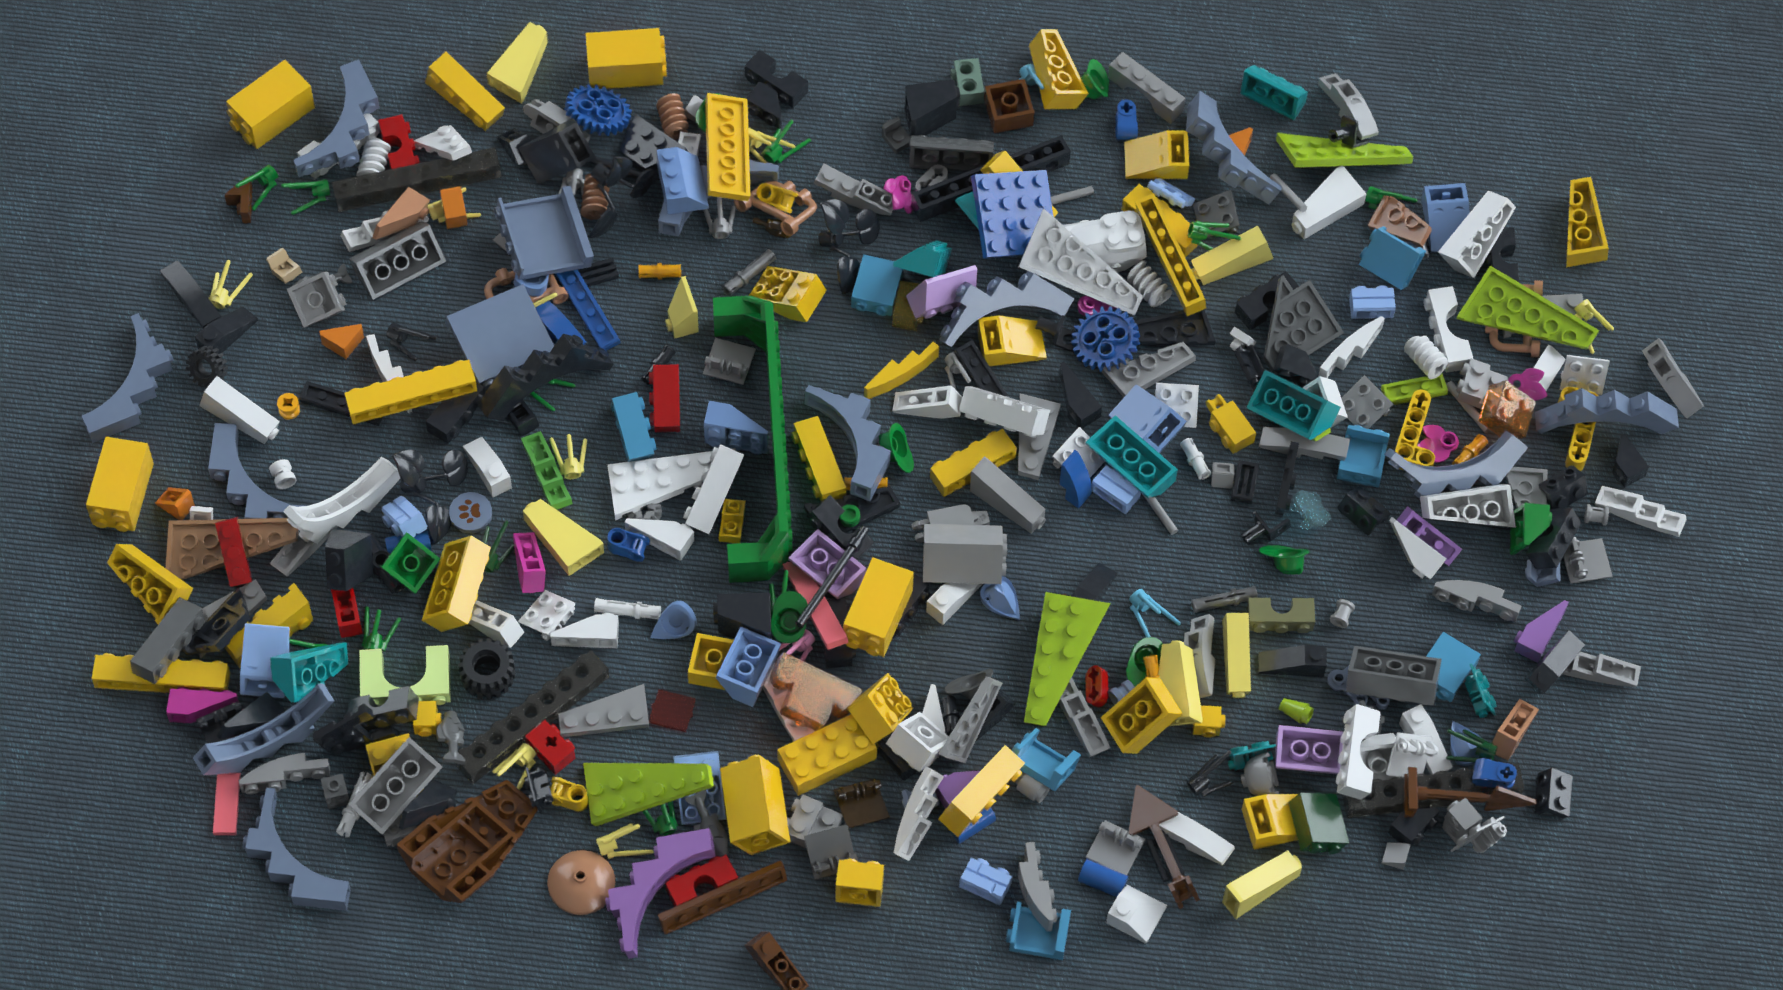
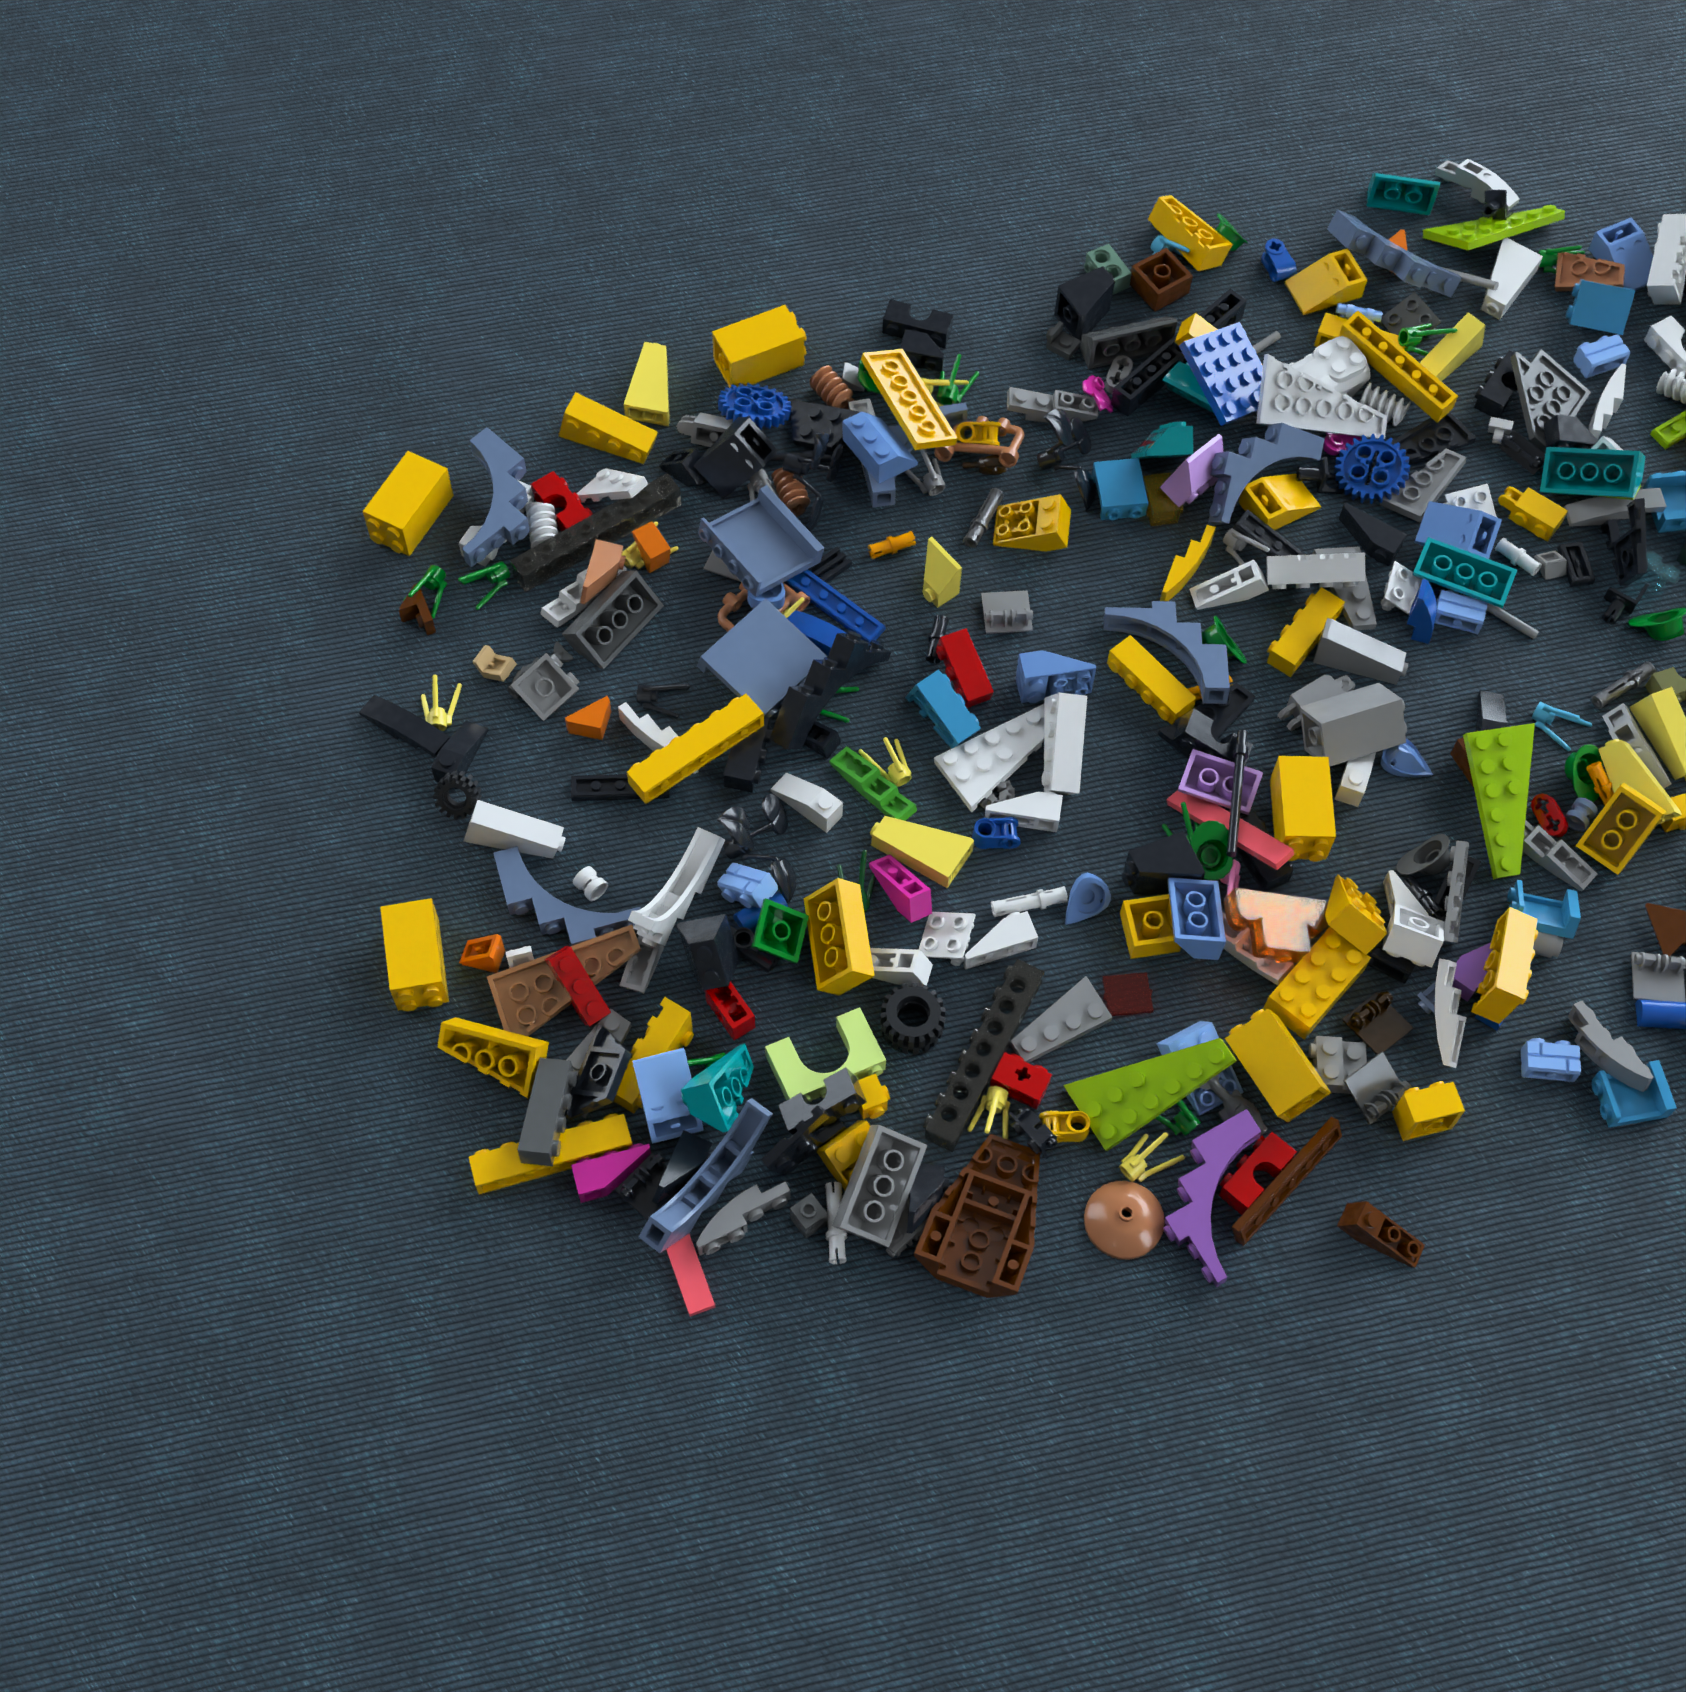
camera: 20 degrees left, 0 degrees up
sand blue arch [82,313,174,443] -> none
sand blue arch [243,788,351,911] -> none
light orange wheel [277,393,300,420] -> none
green plant [362,606,401,651] -> none
dark grey animal [436,711,466,765] -> none
sand blue tile [449,492,492,534] -> none
green arch [713,296,793,583] -> none
yellow slope [719,499,746,543] -> none
green tile [839,505,860,527] -> none
light grey arch [1108,52,1186,124] -> none
light grey hinge [1341,375,1394,429] -> none

